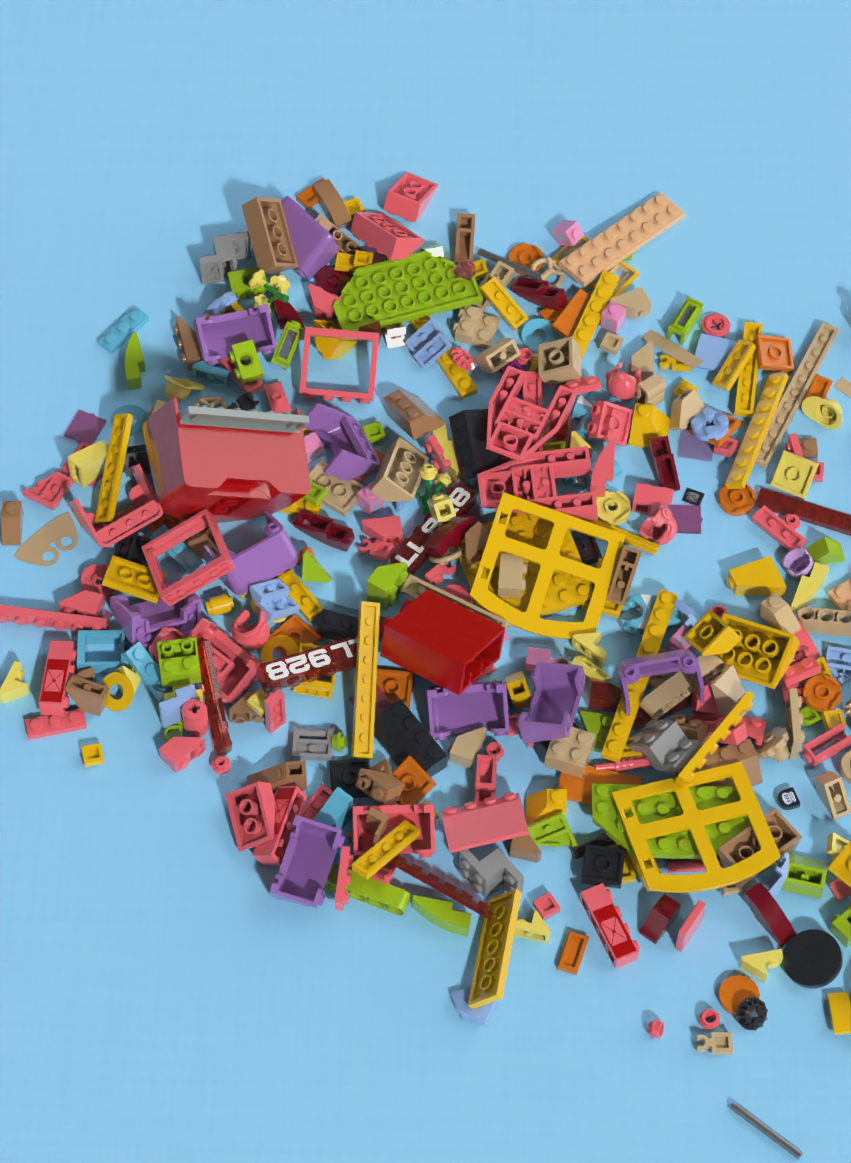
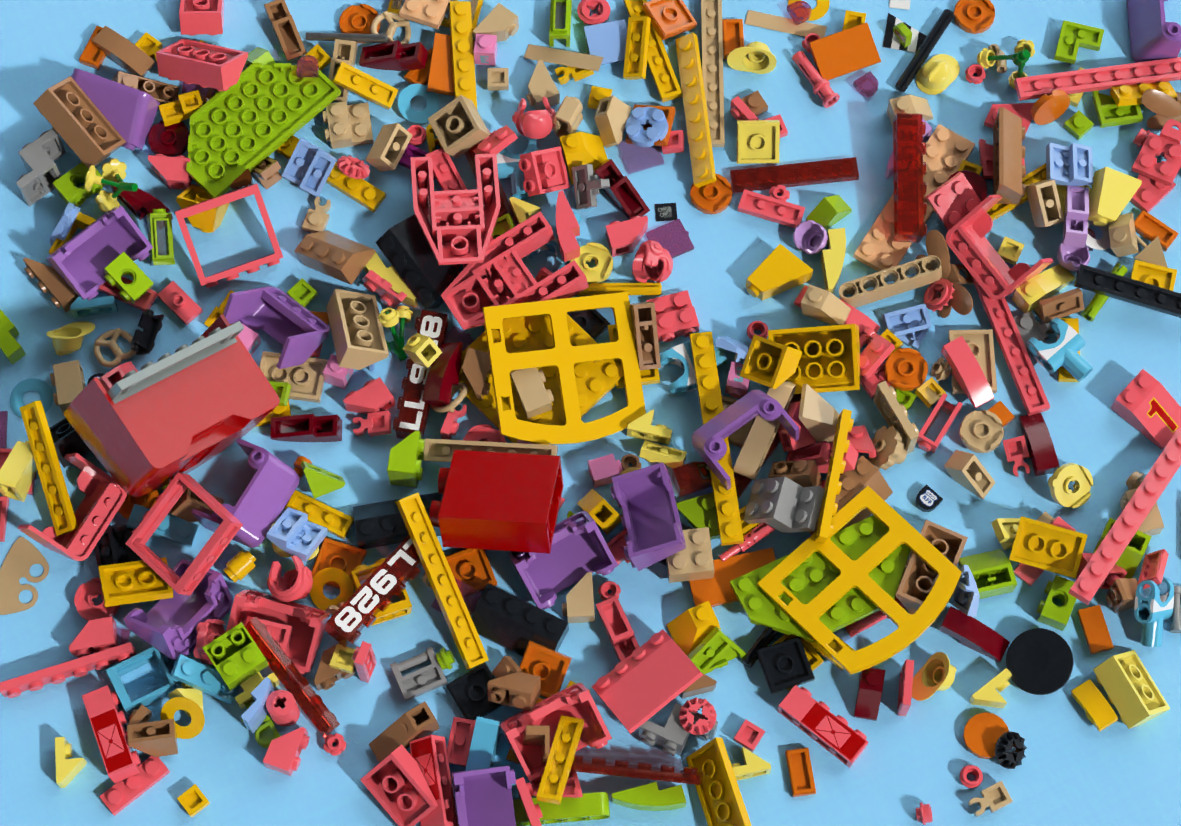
camera: 25 degrees left, 10 degrees up
none -> tan plate [302,196,331,233]
none -> light grey hinge [572,164,610,210]
none -> coral plate [646,290,700,342]
none -> coral gear [679,697,717,735]
none -> light yellow piece [912,652,957,701]

